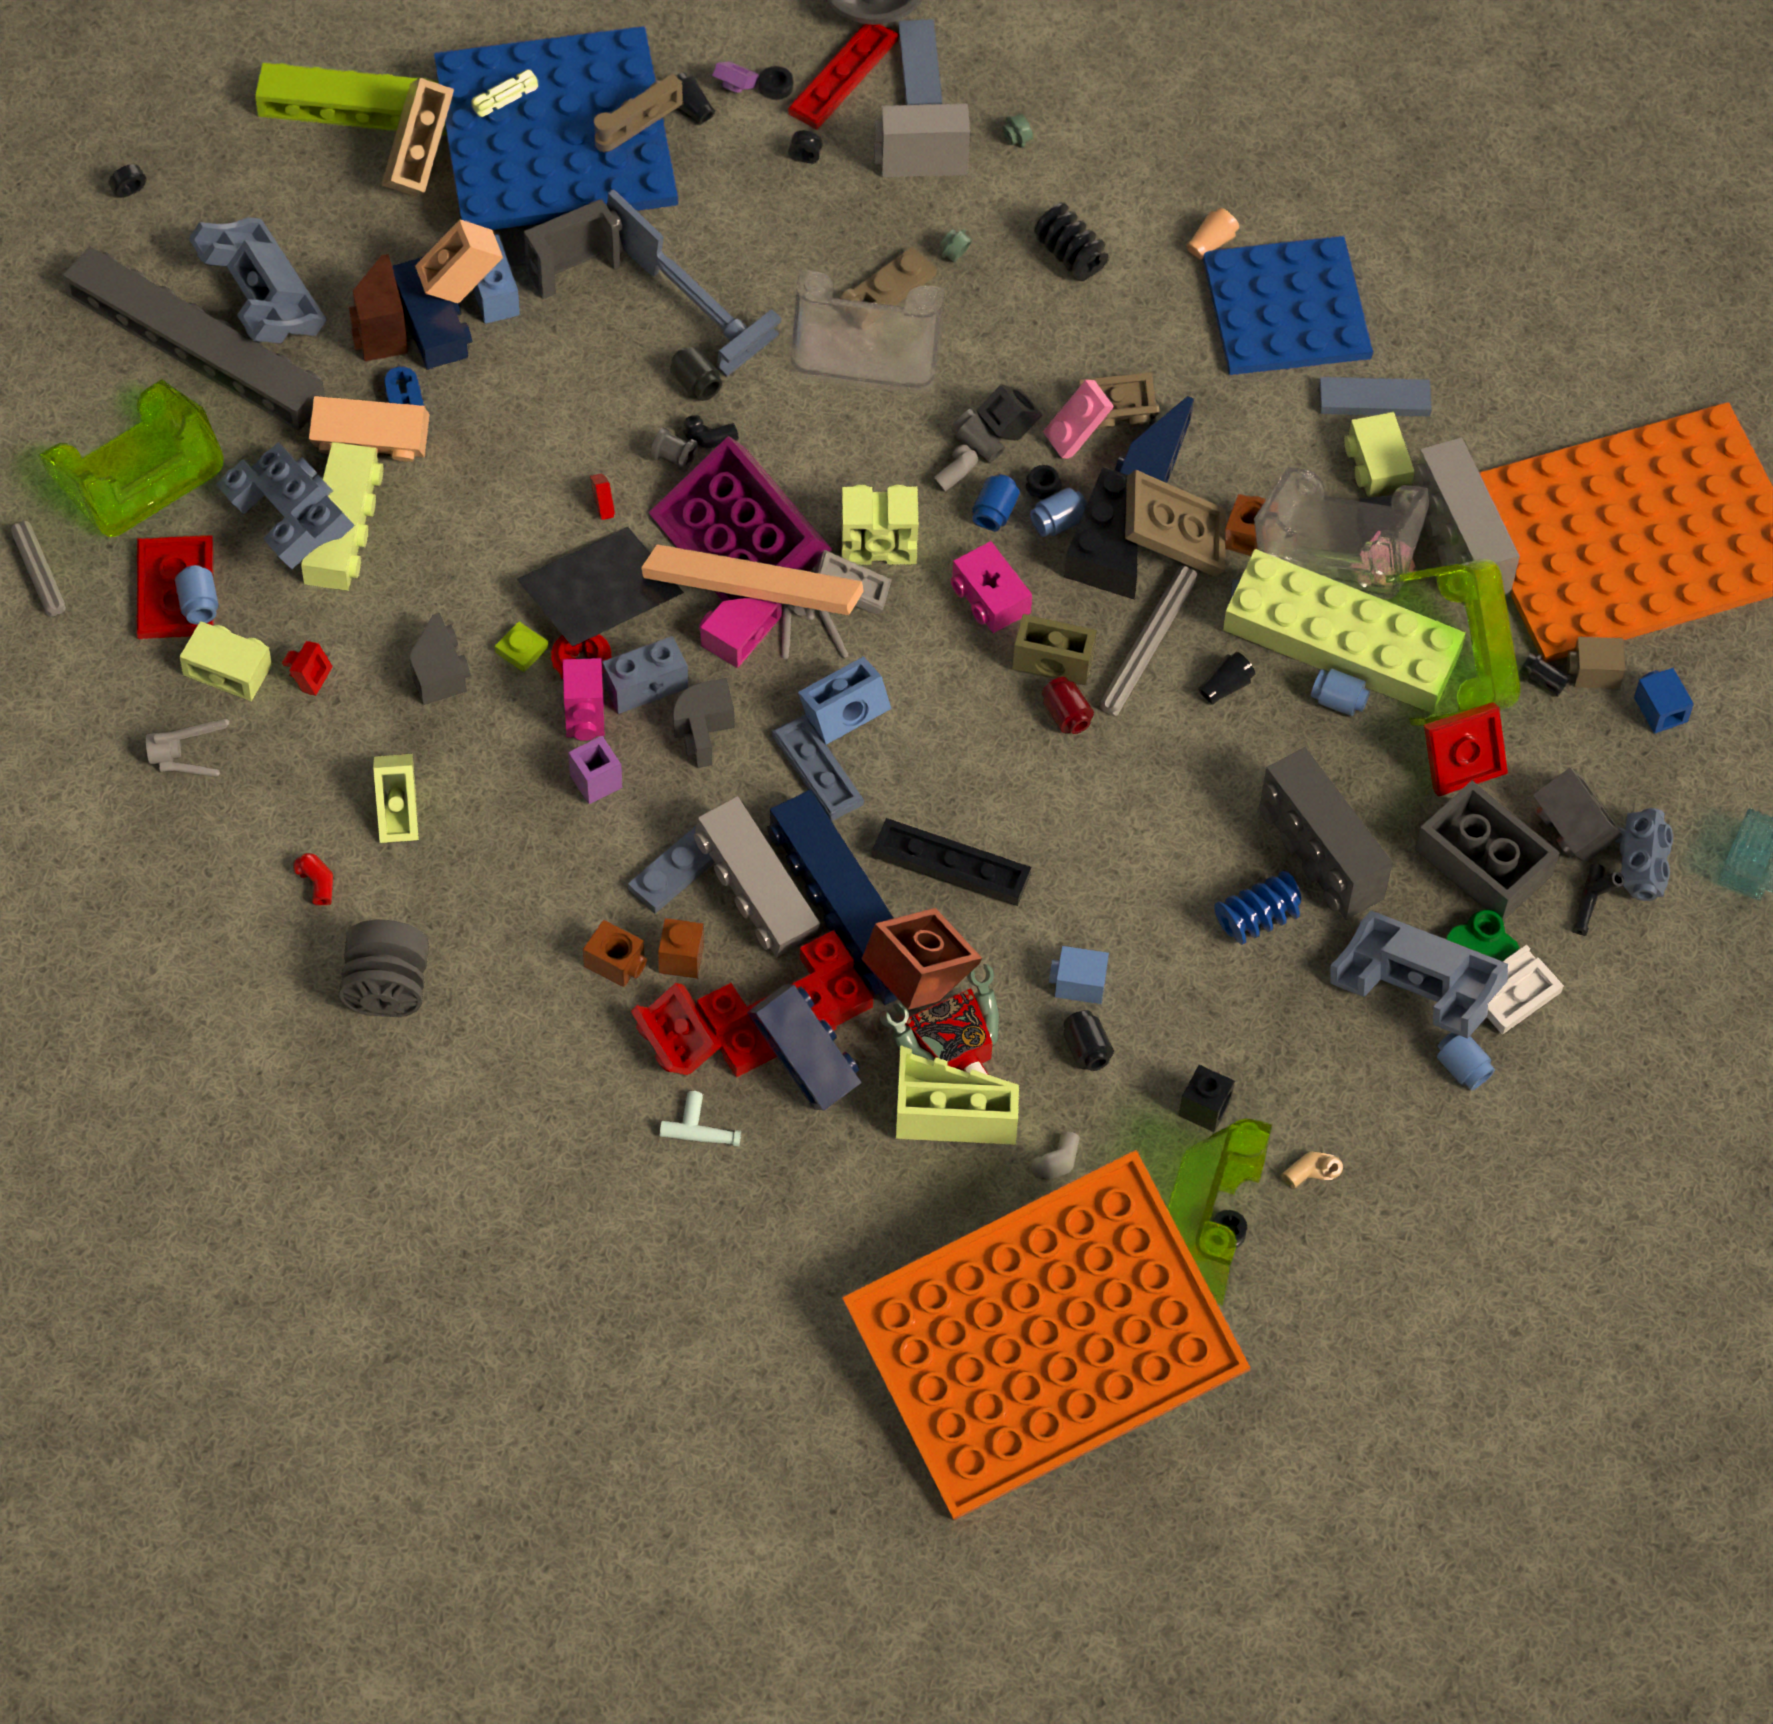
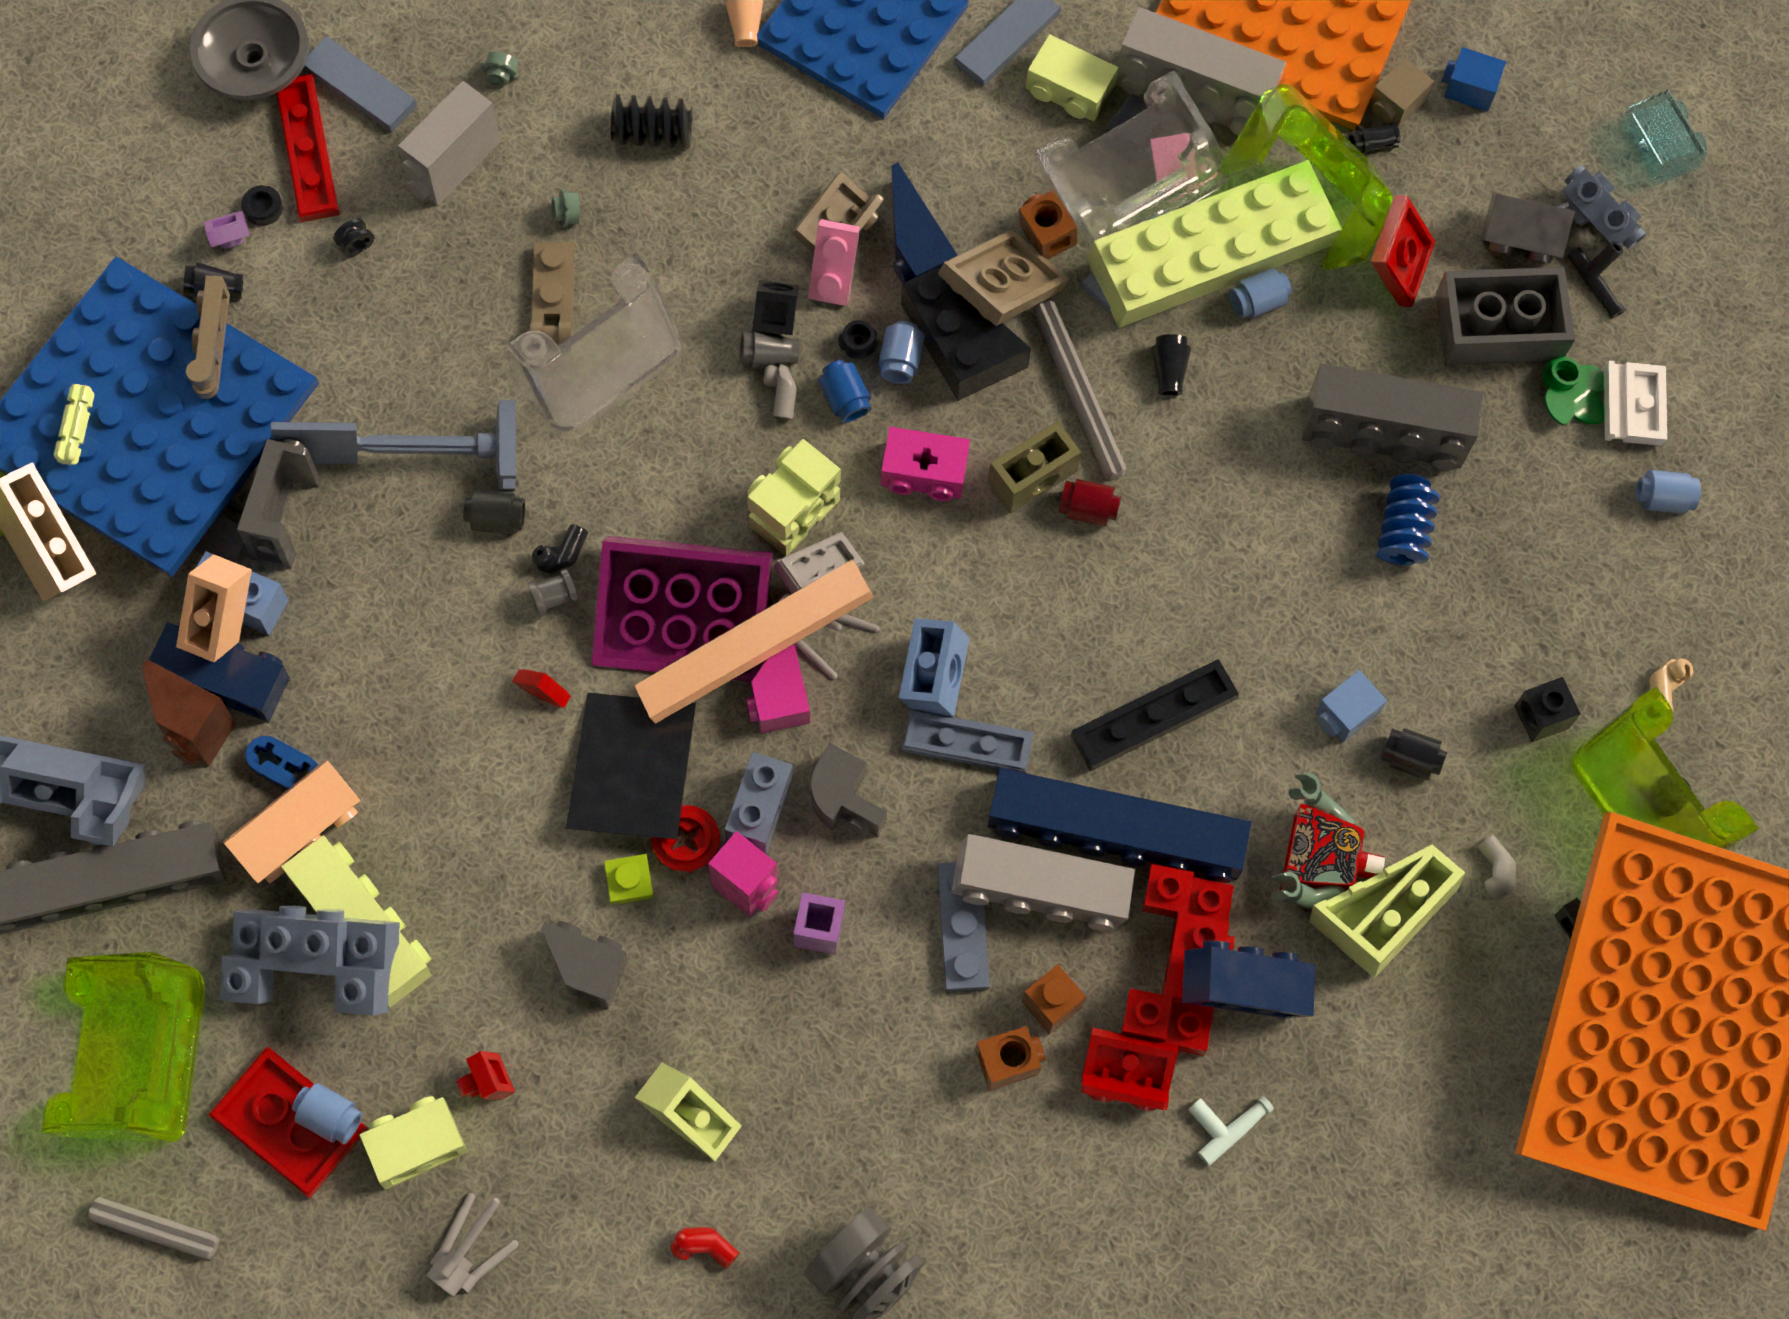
camera: 50 degrees left, 10 degrees up
copper slope [862,908,982,1010] -> none
sand blue bracket [1330,910,1508,1039] -> none

